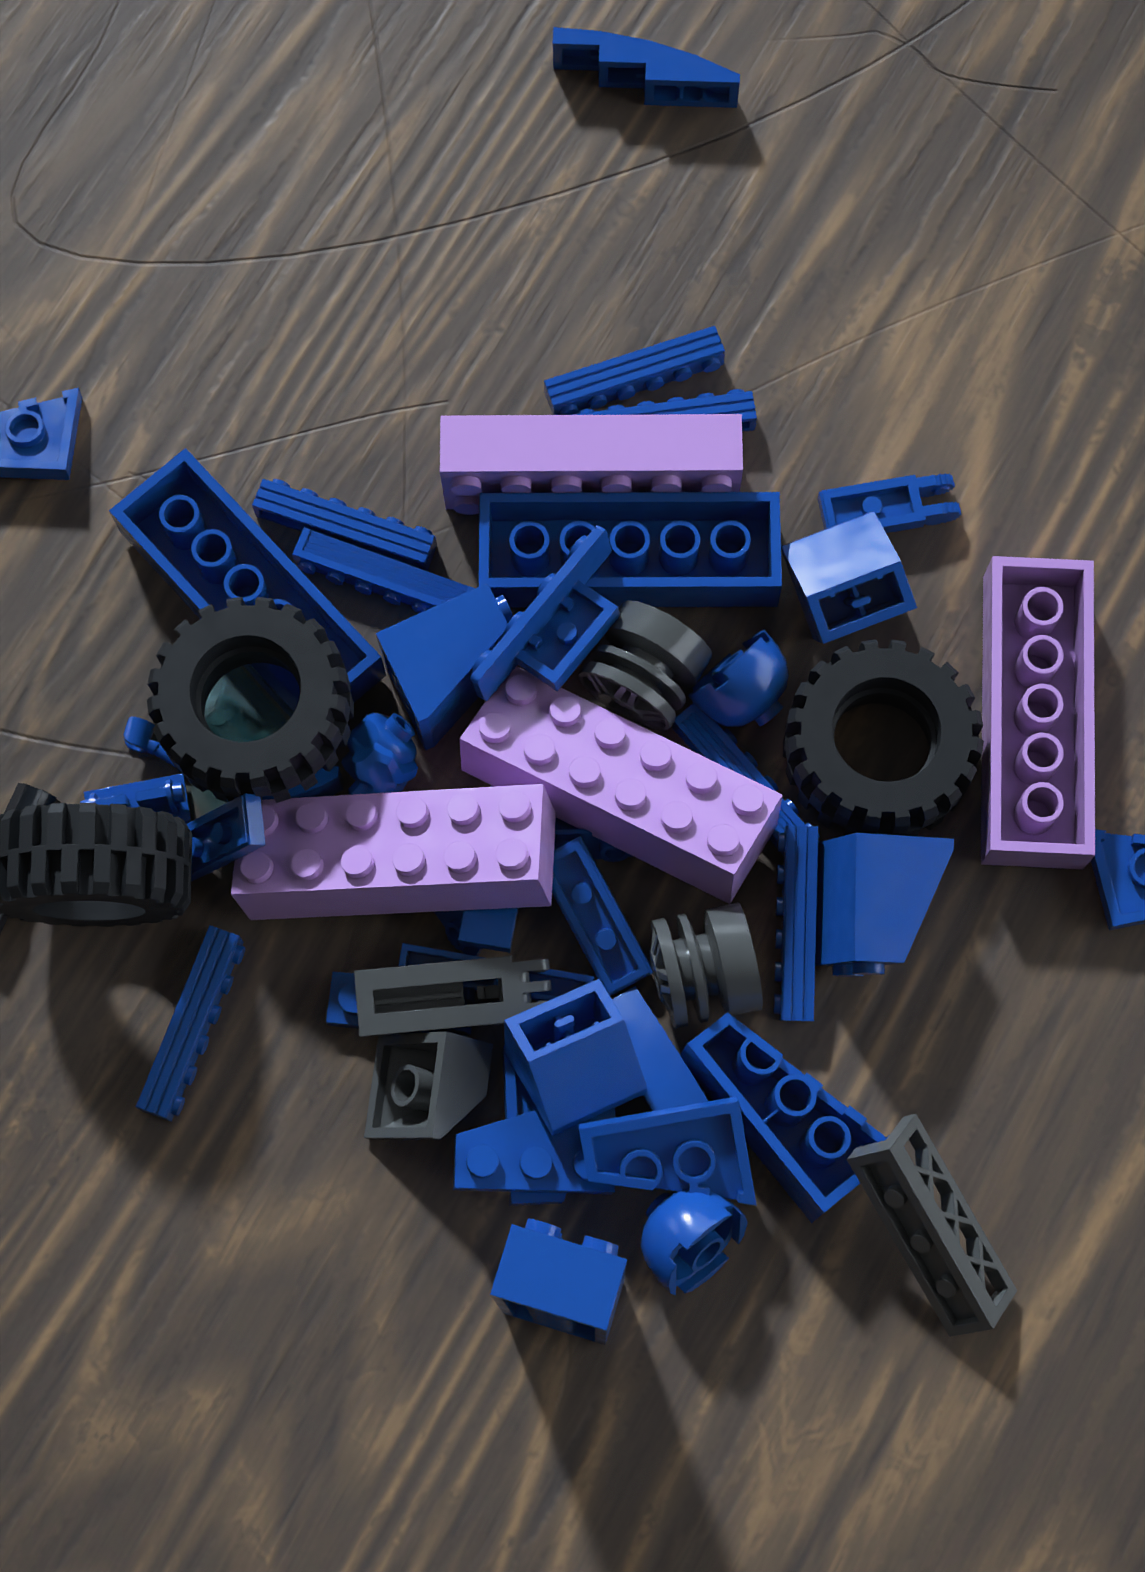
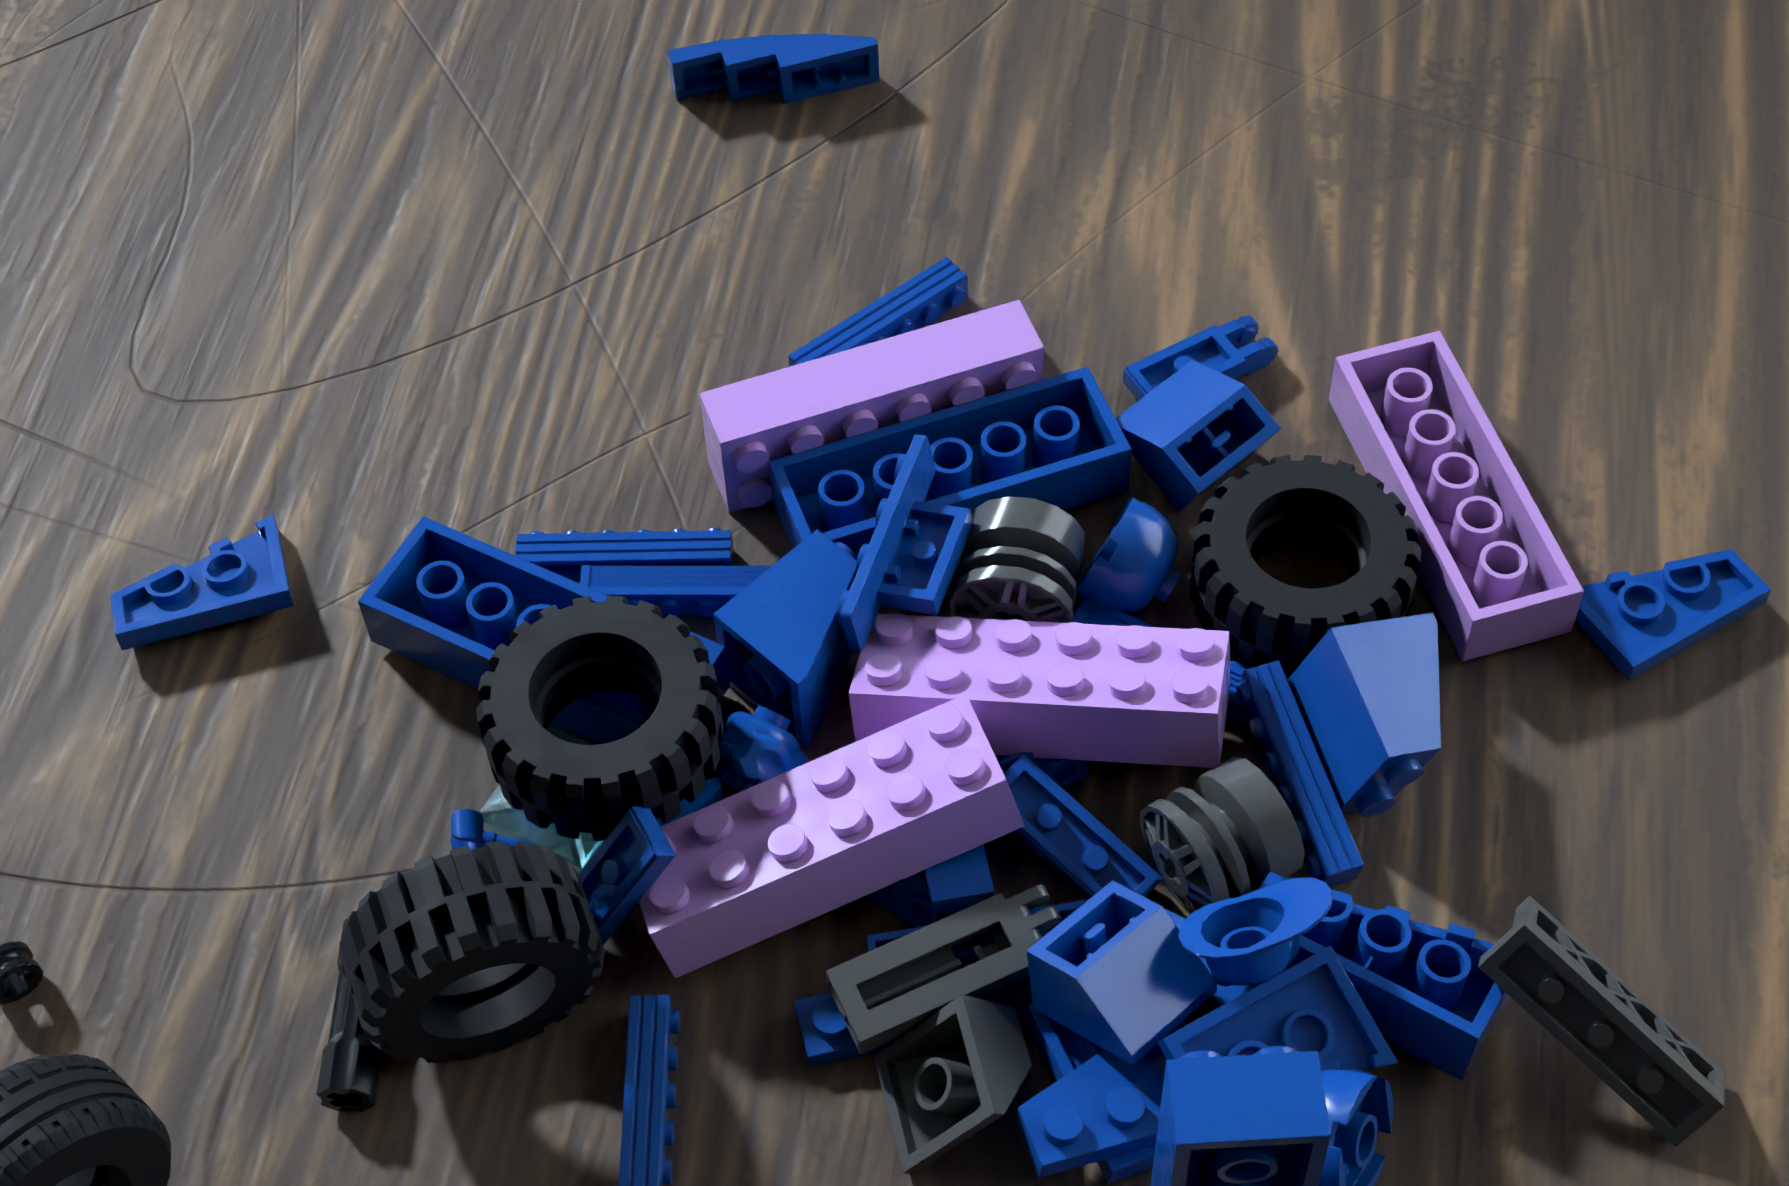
camera: 20 degrees left, 20 degrees down
none -> blue piece [1178,877,1333,987]

